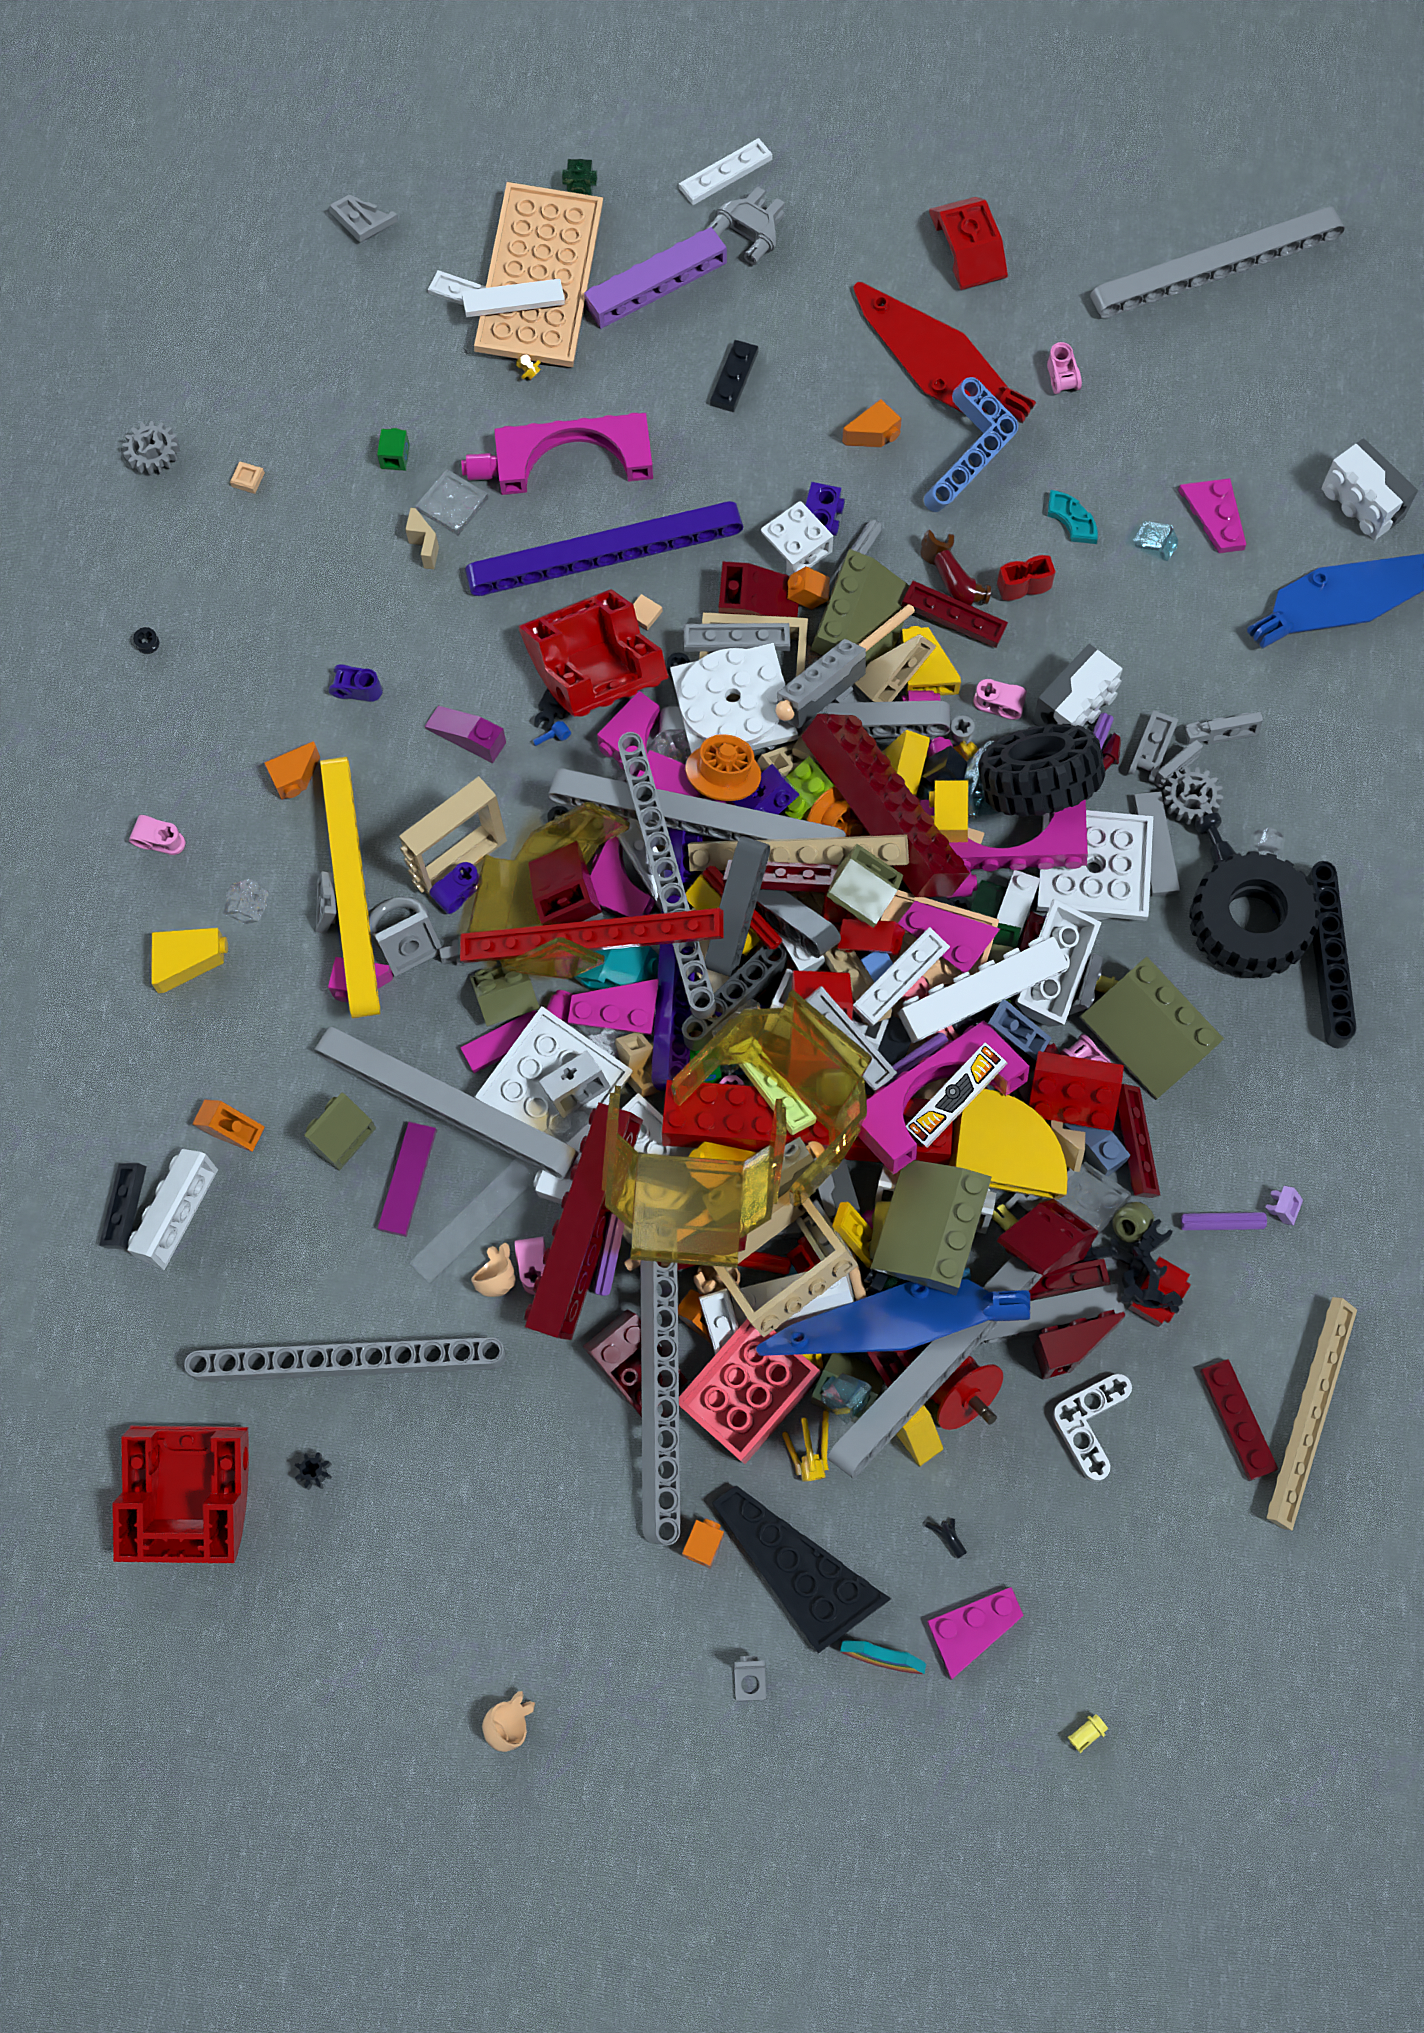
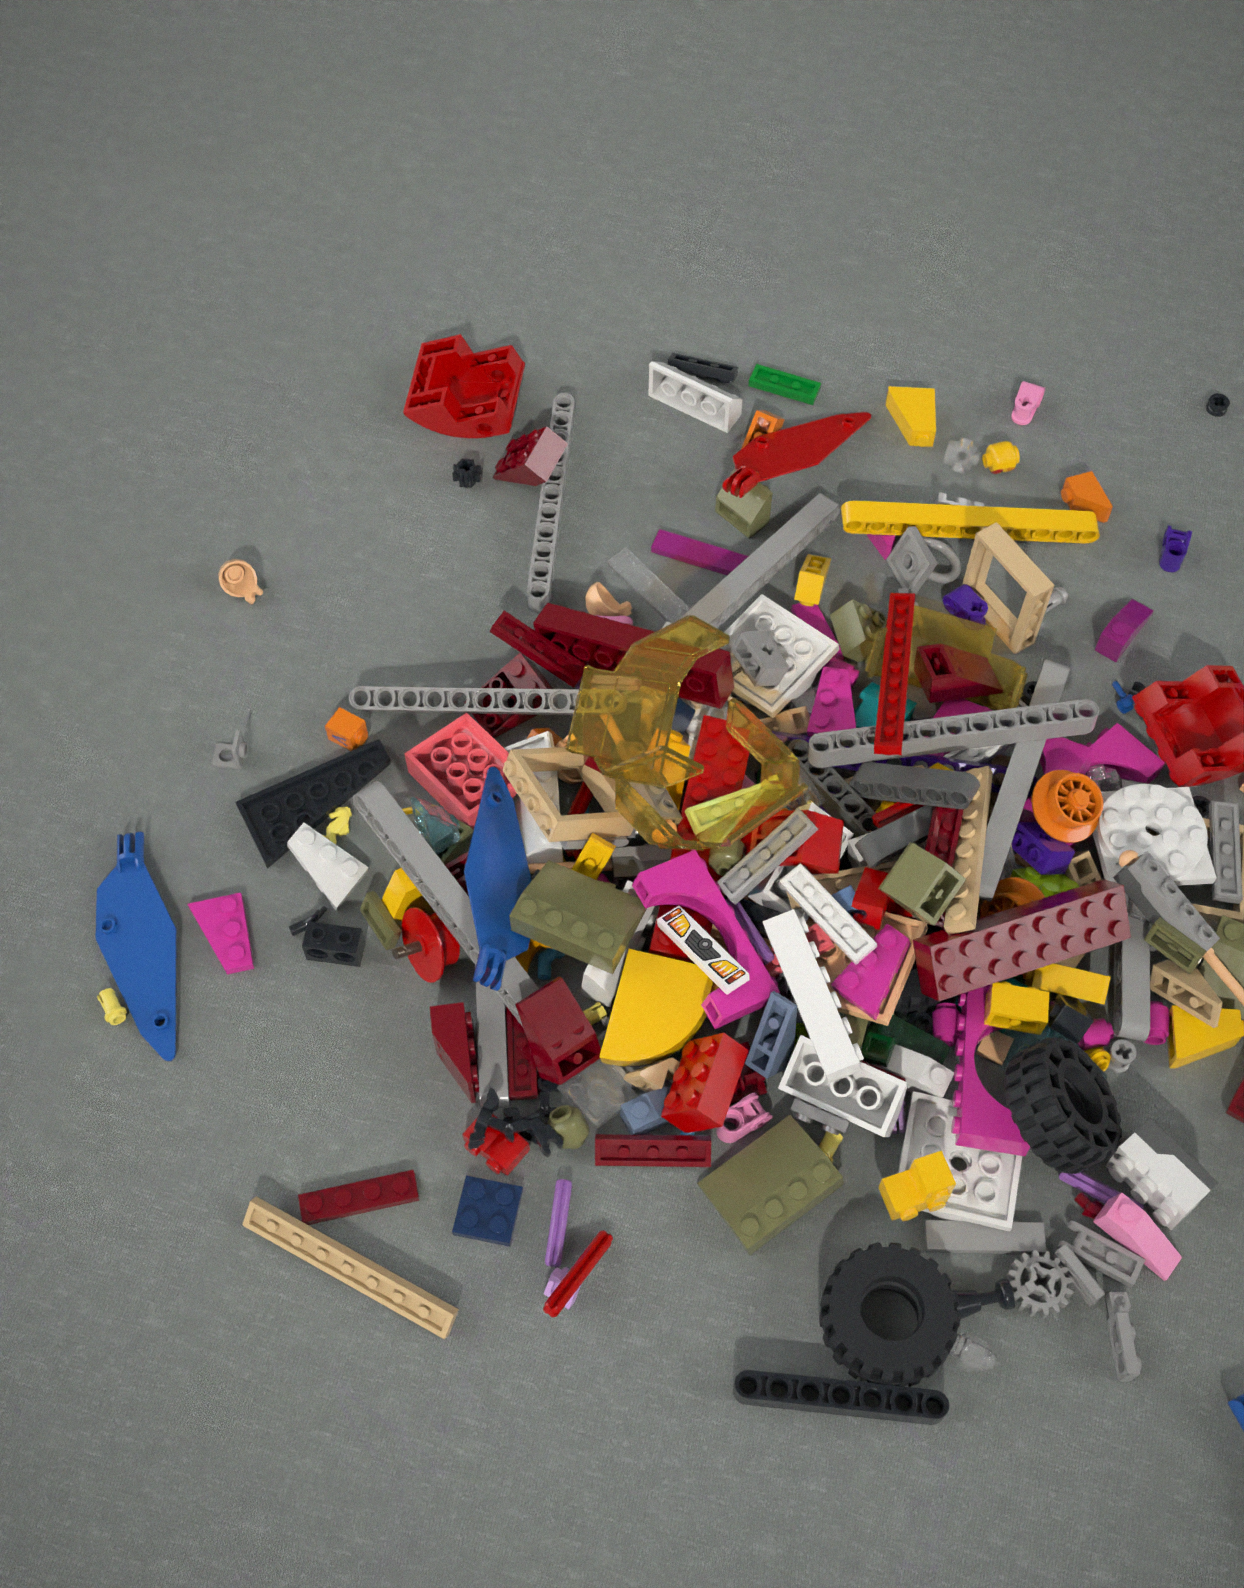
camera: 95 degrees right, 10 degrees down
teal tile [840,1641,927,1674] -> none
bright pink piece [973,679,1027,720] -> none
white beam [1052,1374,1132,1482] -> none
none -> blue wing [96,832,176,1061]
none -> white wing [287,822,369,911]
none -> black brick [302,922,366,967]
none -> light yellow animal [323,807,352,844]
none -> olive tile [360,891,402,950]
none -> dark blue plate [452,1175,523,1247]
none -> dark red plate [489,610,589,688]
none -> dark red slope [492,426,568,486]
none -> red axle [543,1230,613,1318]
none -> red wing [722,412,872,498]
none -> green plate [748,364,821,405]
none -> yellow slope [794,554,831,606]
none -> yellow brick [878,1150,956,1221]
none -> yellow head [982,441,1020,474]
none -> light grey pin [1045,587,1068,614]
none -> bright pink slope [1093,1193,1182,1281]
none -> olive tile [1144,917,1207,974]

